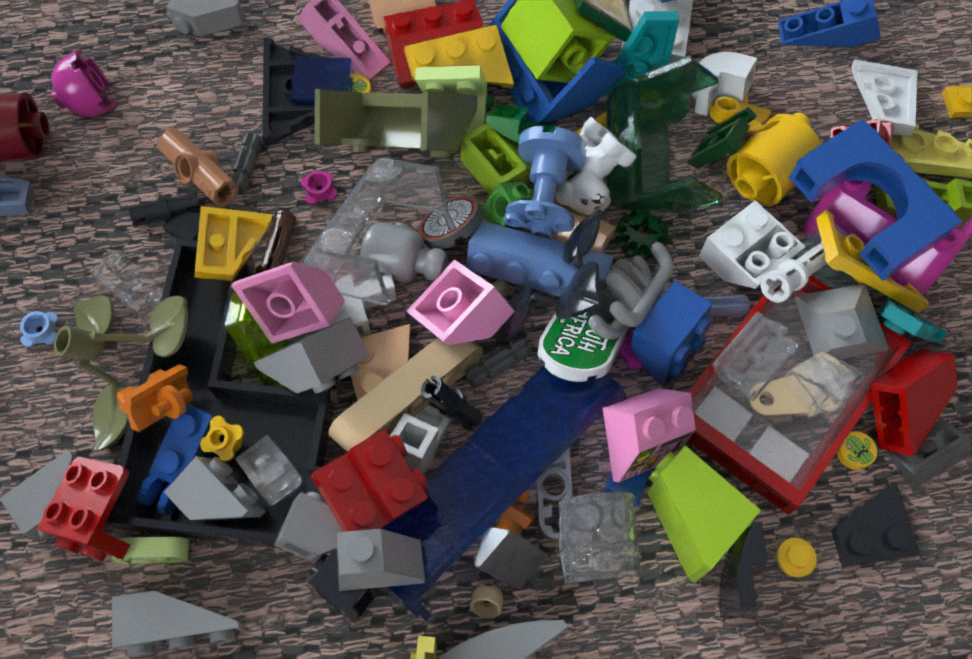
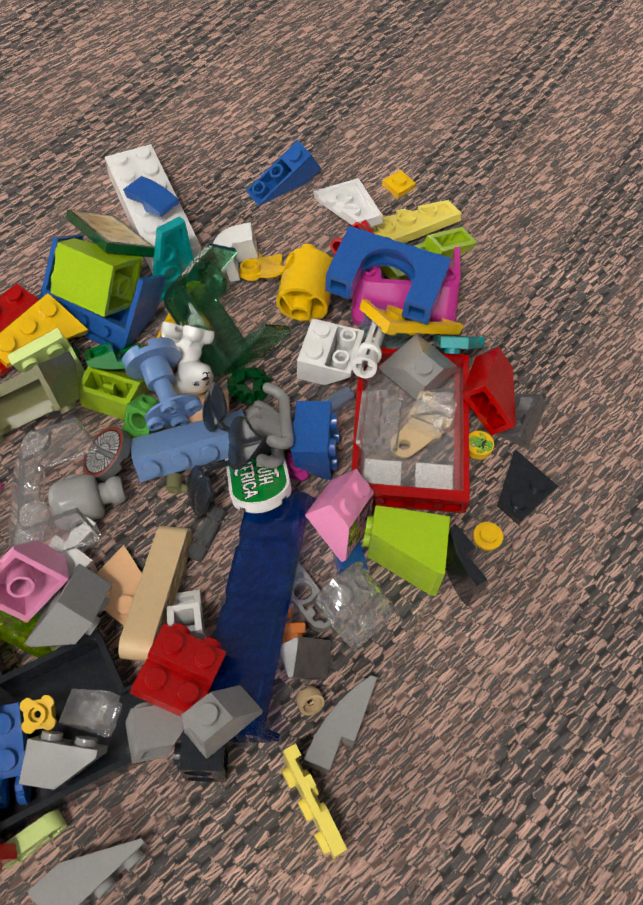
camera: 35 degrees left, 5 degrees down
bright pink slope [407,260,515,345] -> none
black pin [421,376,482,430] -> none
dark green plate [687,107,757,169] -> none

